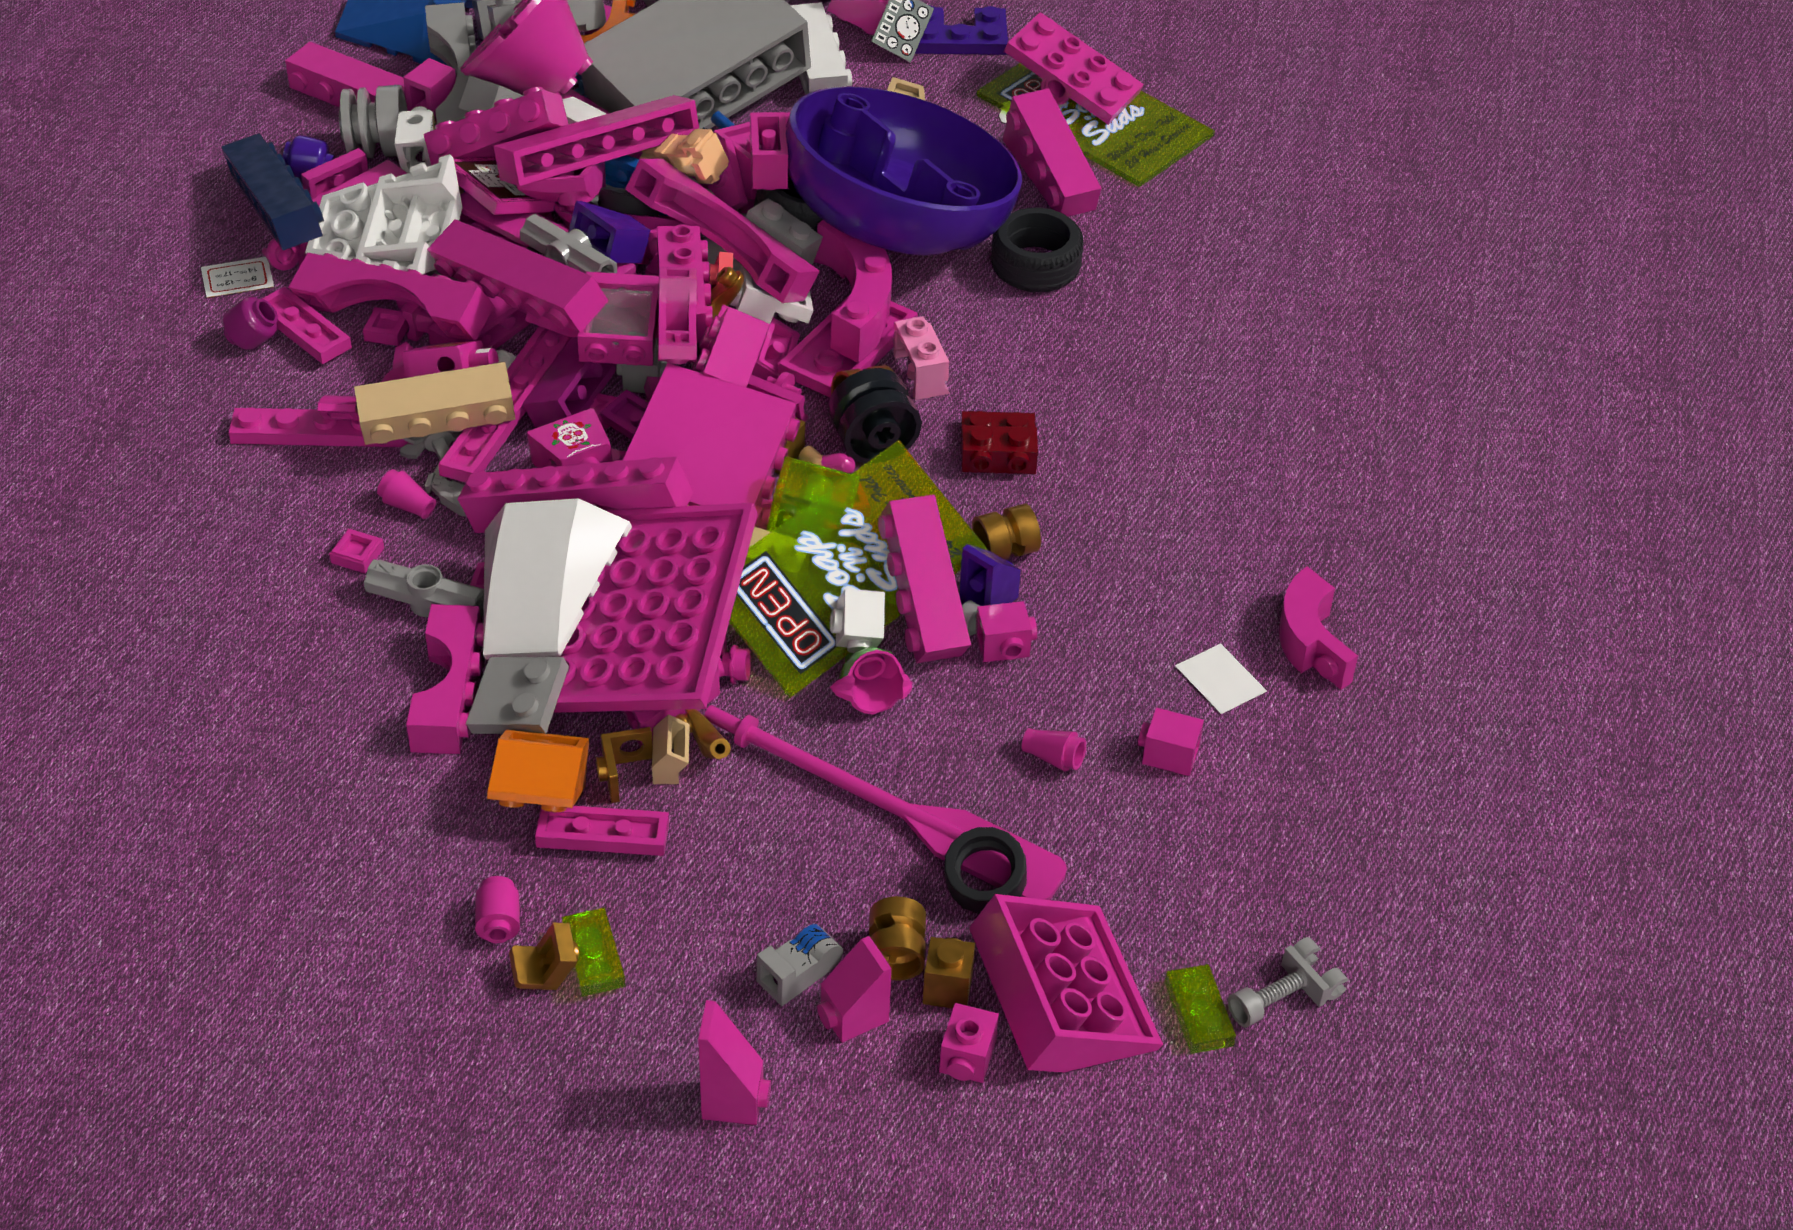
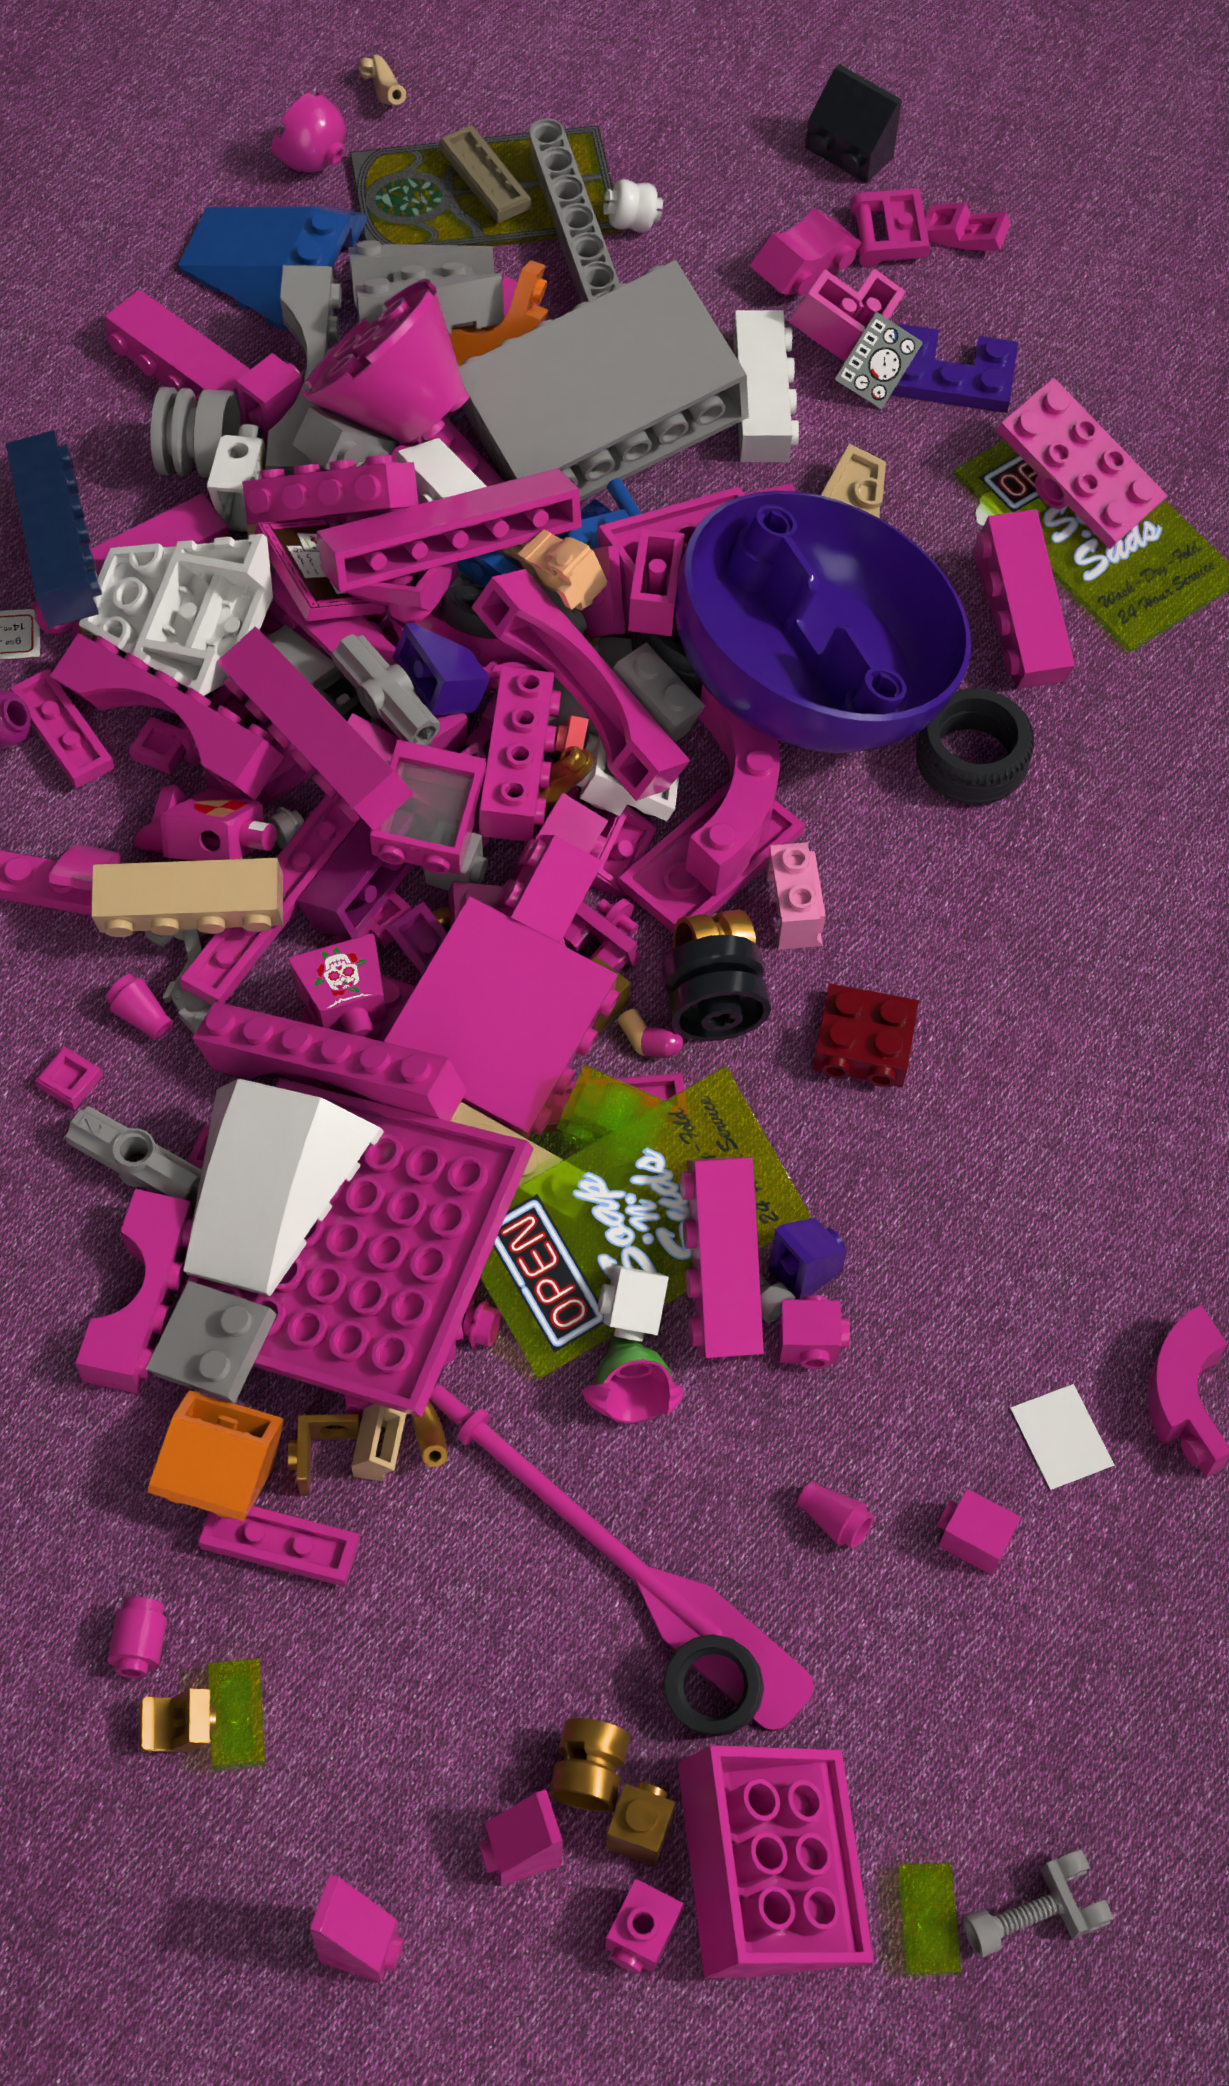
camera: 10 degrees right, 15 degrees up
dark purple head [283,135,335,180] -> none
dark pink plate [301,148,368,200] -> none
dark pink arch [658,267,697,364] -> none
light grey leg [756,924,843,1006] -> none
pearl gold wheel [972,503,1041,560] -> none

